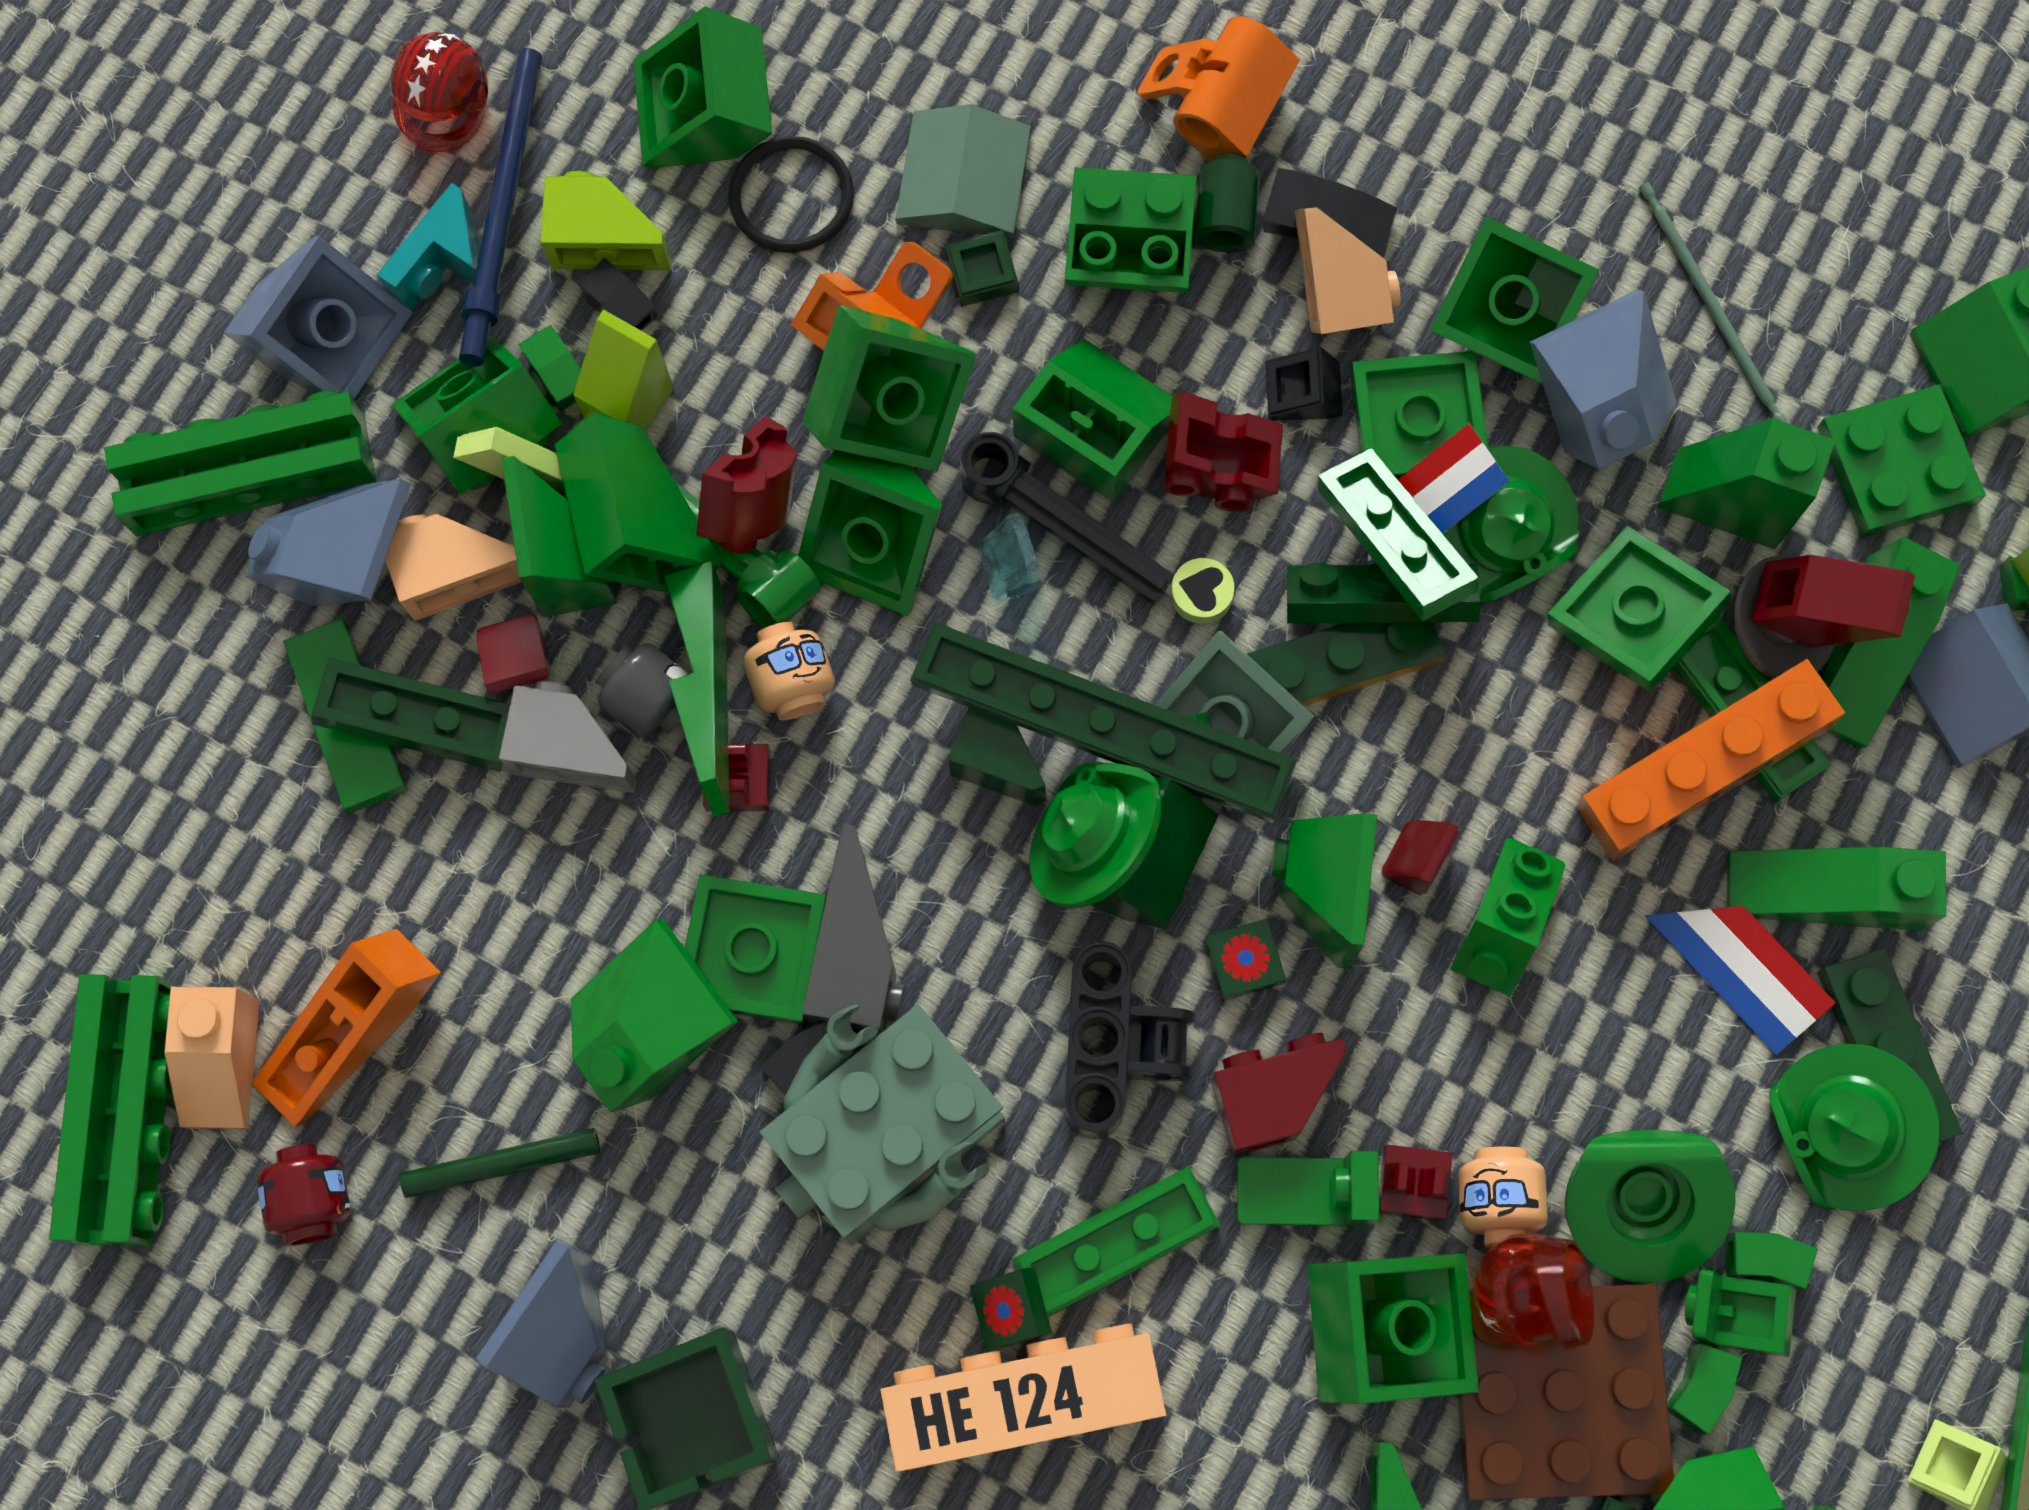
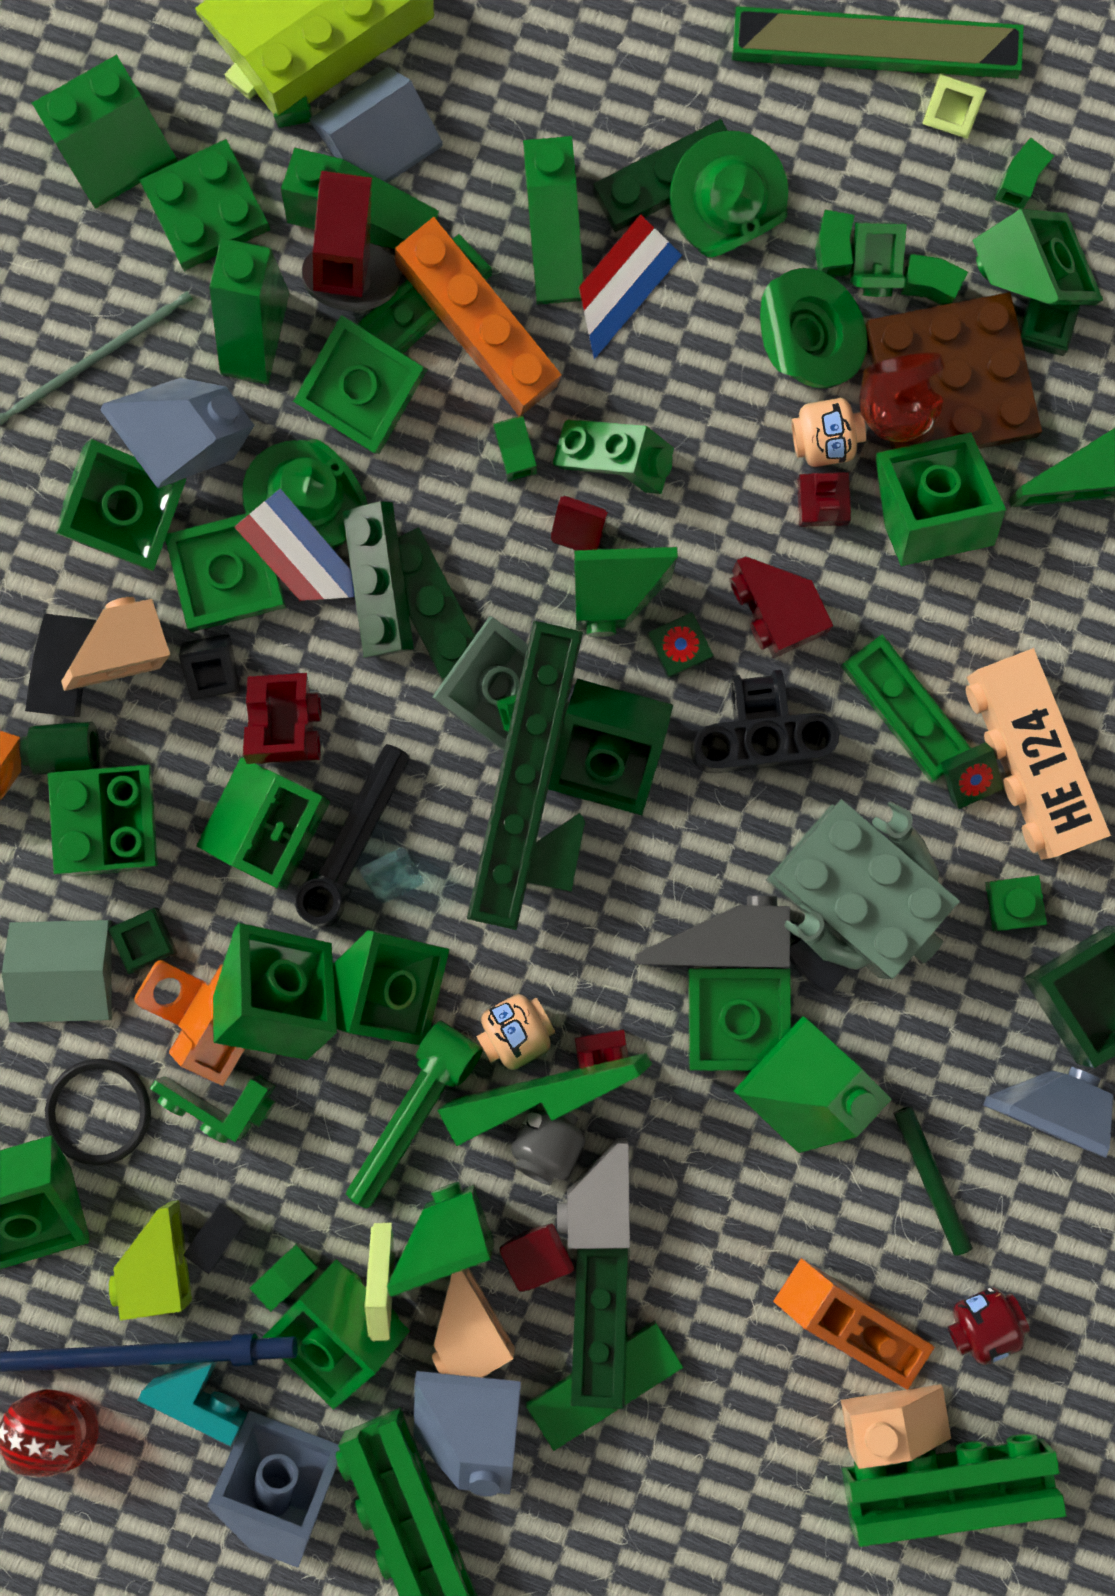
camera: 100 degrees left, 10 degrees up
green slope [555,413,721,593] -> none
lime slope [573,310,674,431] -> none
dark red cylinder [696,416,797,553] -> none
green hat [1029,762,1161,908] -> none
yellowish green tile [1171,558,1234,624] -> none
green bracket [1237,1151,1379,1227] -> none
plate [1318,448,1478,621] -> none
none -> green bracket [150,1075,276,1143]
none -> green piece [492,416,537,482]
none -> green plate [985,875,1047,931]

